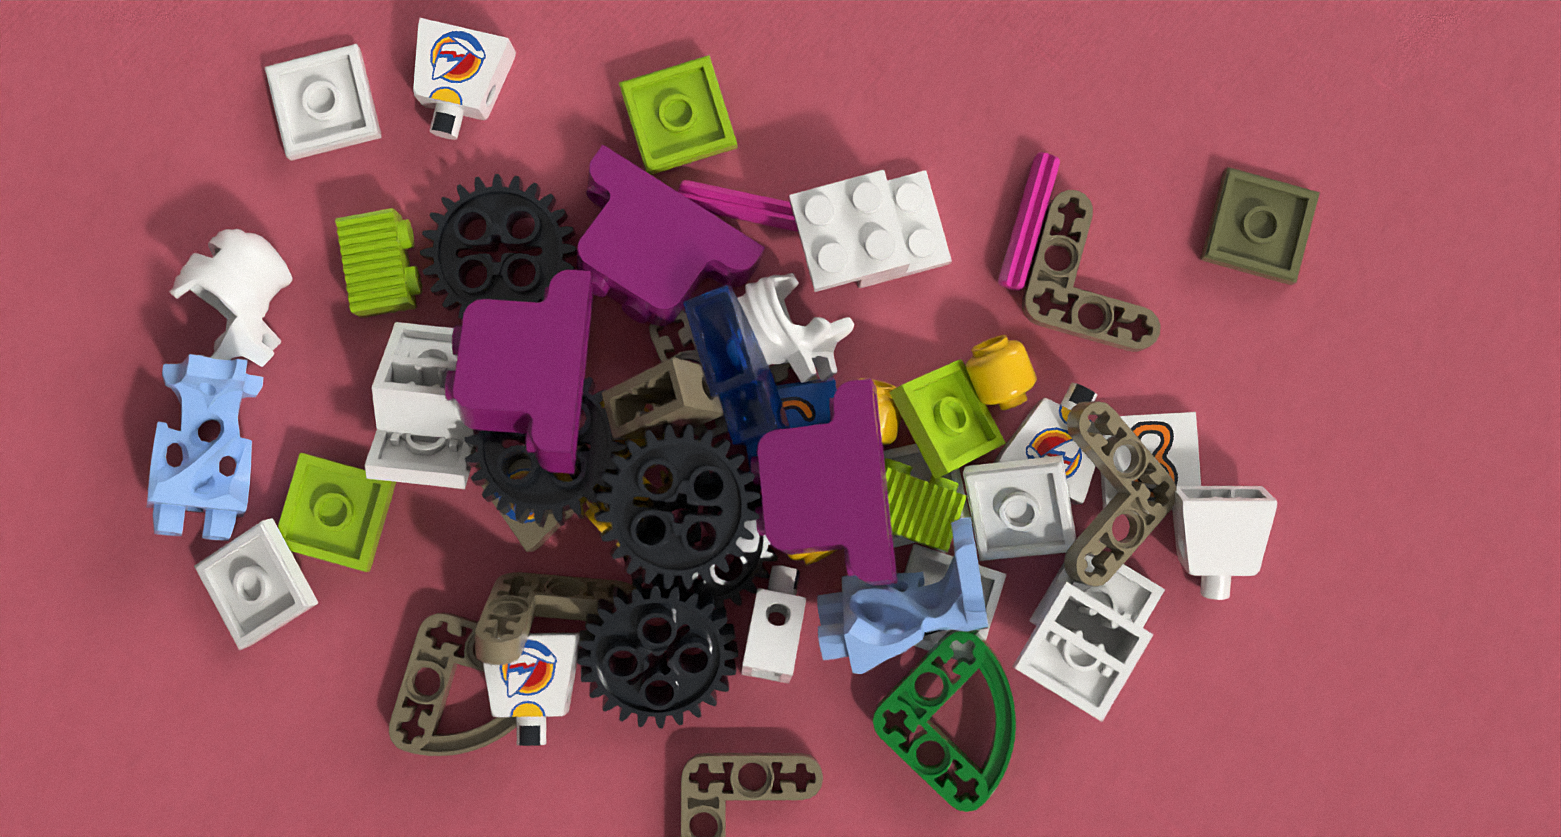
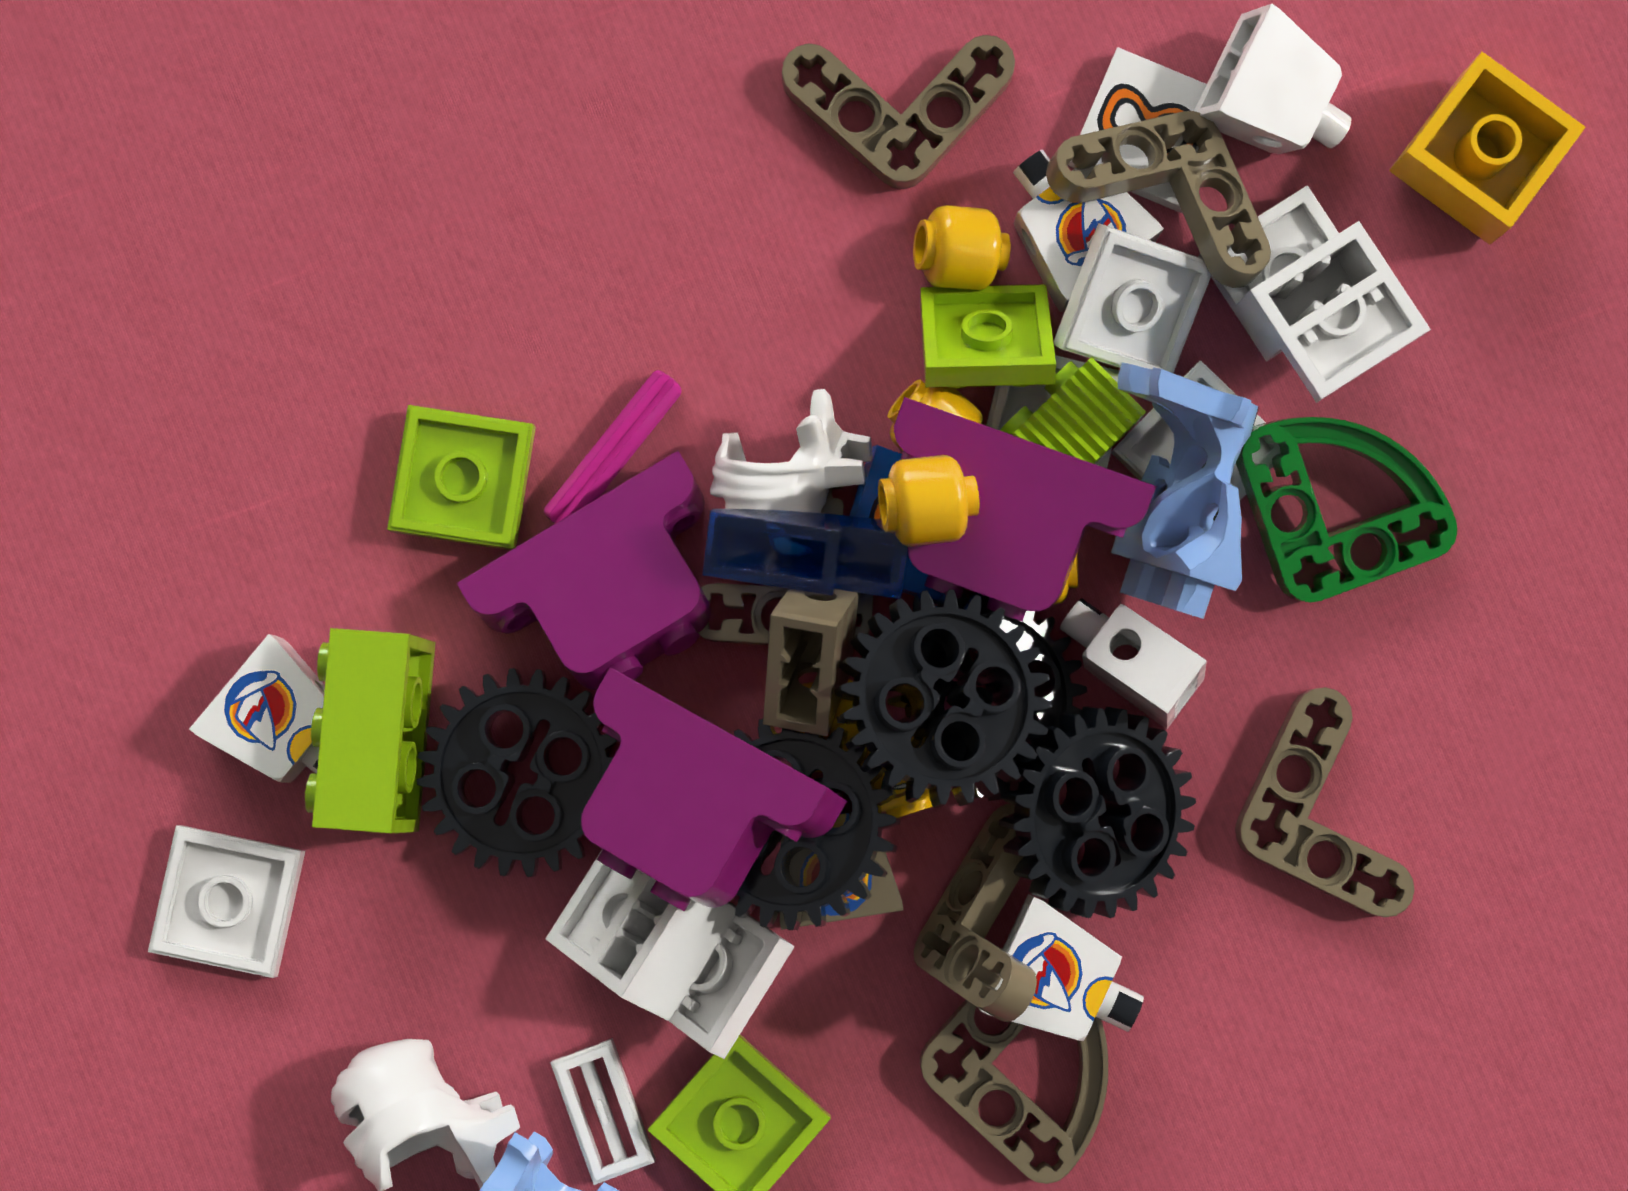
camera: 65 degrees left, 0 degrees up
lime brick [335,208,422,318] -> none
white bracket [789,170,952,292] -> none
dark pink axle [998,152,1060,291] -> none
none -> lime slope [305,628,436,833]
none -> white tile [550,1038,656,1185]
none -> yellow head [878,455,980,547]
none -> yellow brick [1389,51,1586,245]

